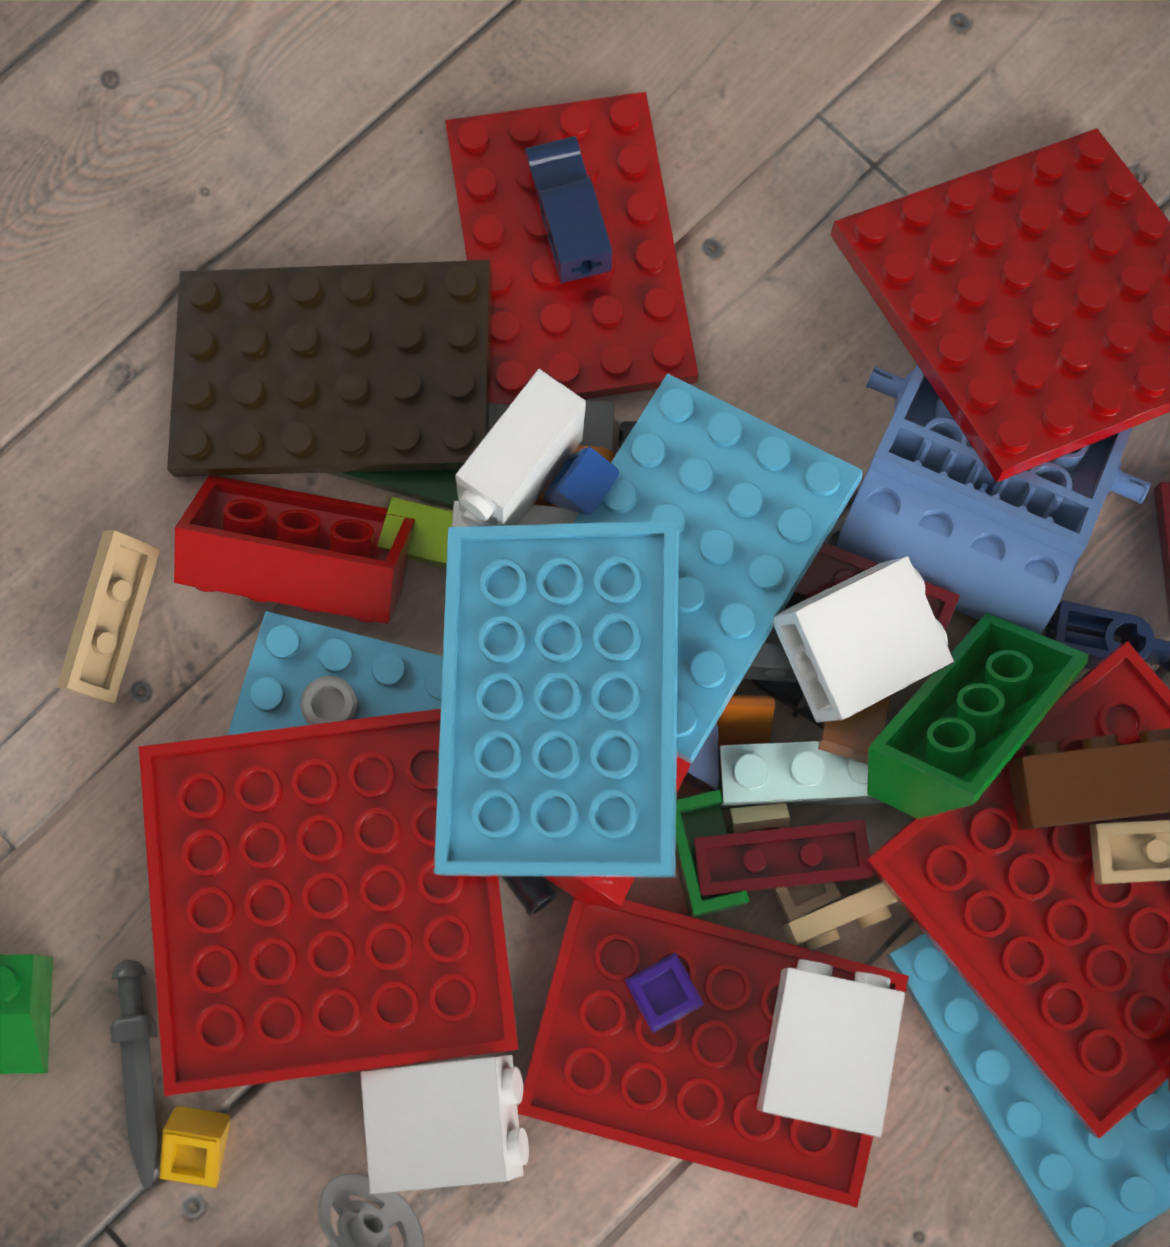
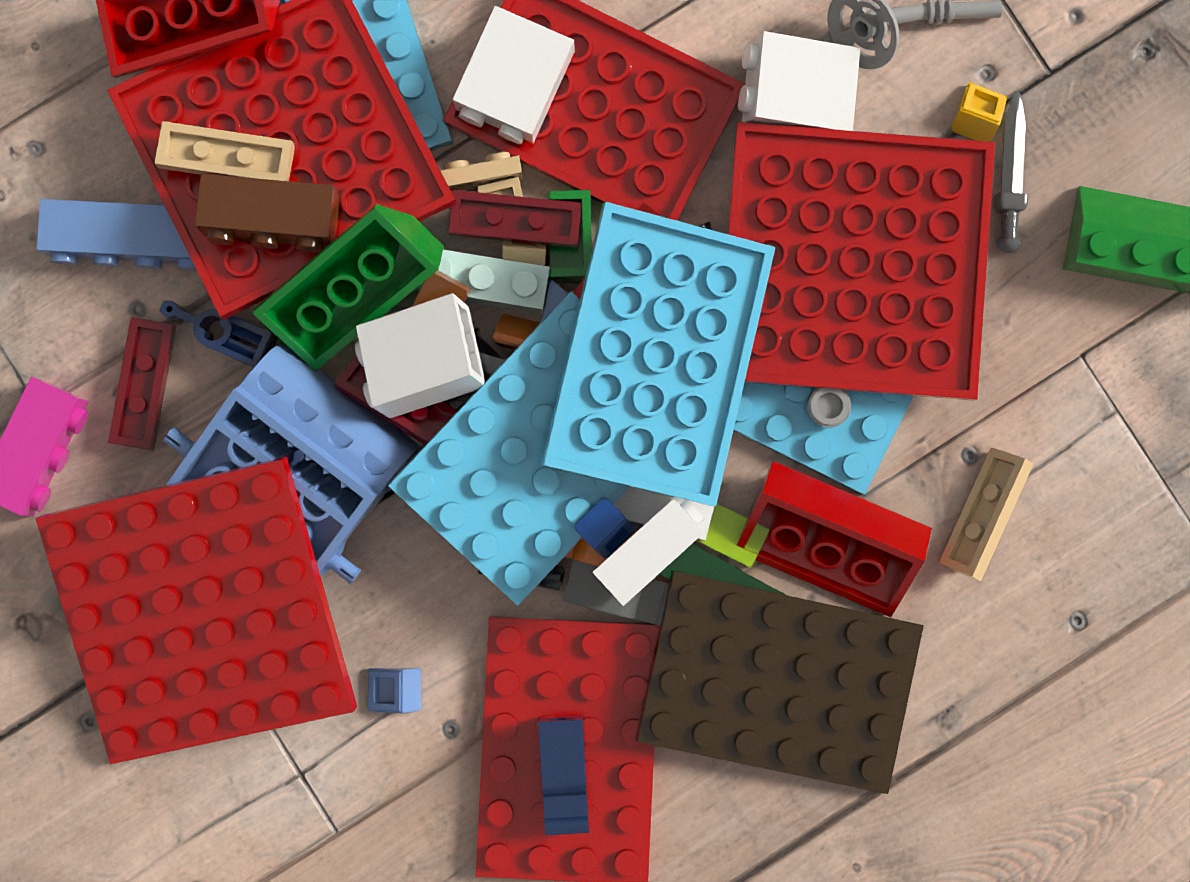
camera: 165 degrees left, 10 degrees up
dark purple tile [625,952,704,1033] -> none
none -> medium blue slope [368,668,421,713]

